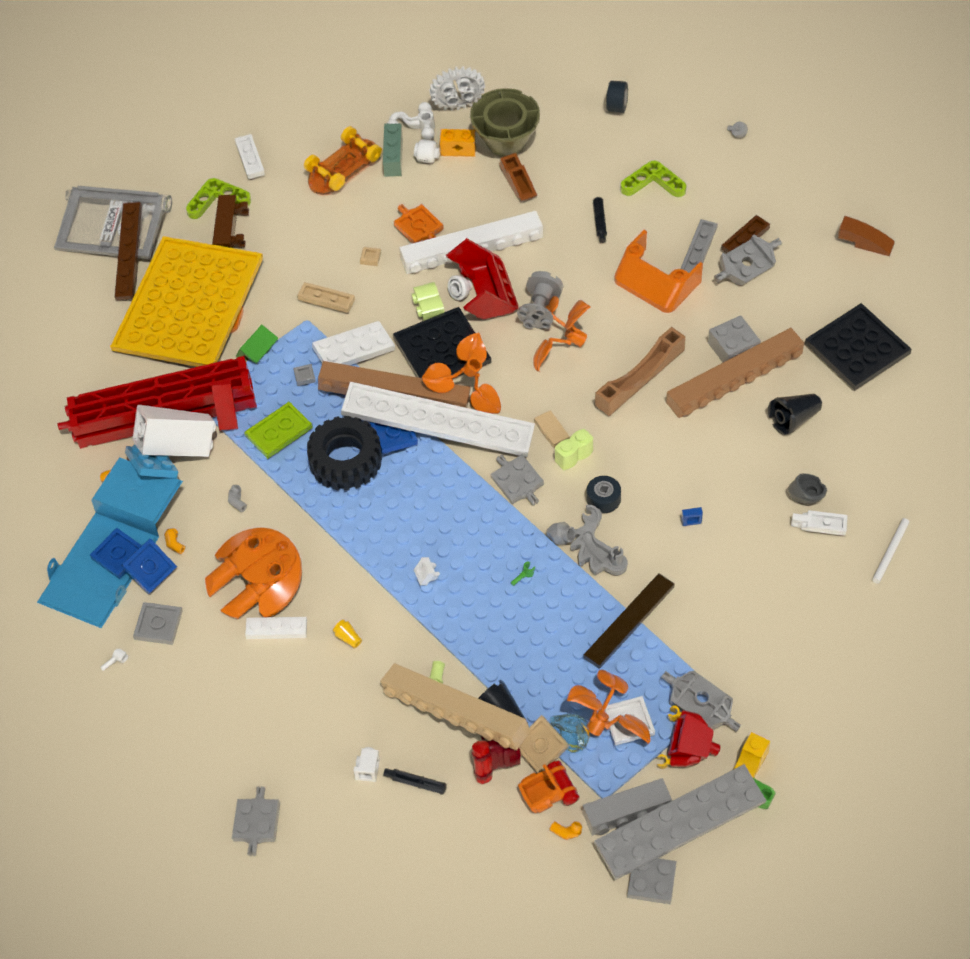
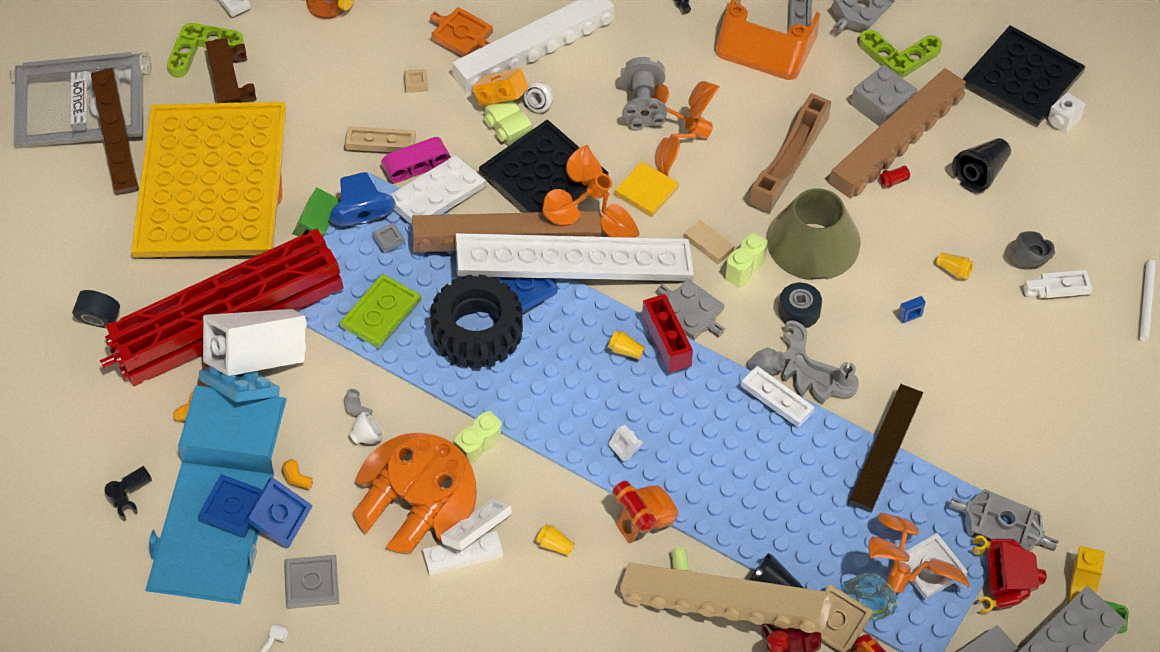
camera: 20 degrees left, 0 degrees up
red tile [211,380,238,430] -> none
red windscreen [446,238,519,320] -> none
bright green hand [510,561,535,586] -> none
none -> black wheel [72,290,120,329]
none -> black bar [104,466,152,521]
none -> blue piece [330,172,396,226]
none -> white brick [350,412,383,444]
none -> dark pink beam [381,137,451,183]
none -> white plate [441,499,512,551]
none -> yellowish green brick [454,411,502,464]
none -> light orange brick [472,68,529,106]
none -> yellow cone [607,330,645,360]
none -> orange piece [612,481,679,543]
none -> yellow tile [615,161,679,217]
none -> red brick [642,294,693,373]
none -> white plate [741,366,815,428]
none -> olive cone [767,188,861,280]
none -> lime beam [859,30,942,78]
none -> red pin [879,166,910,188]
none -> yellow cone [937,252,974,279]
none -> white brick [1048,92,1085,133]

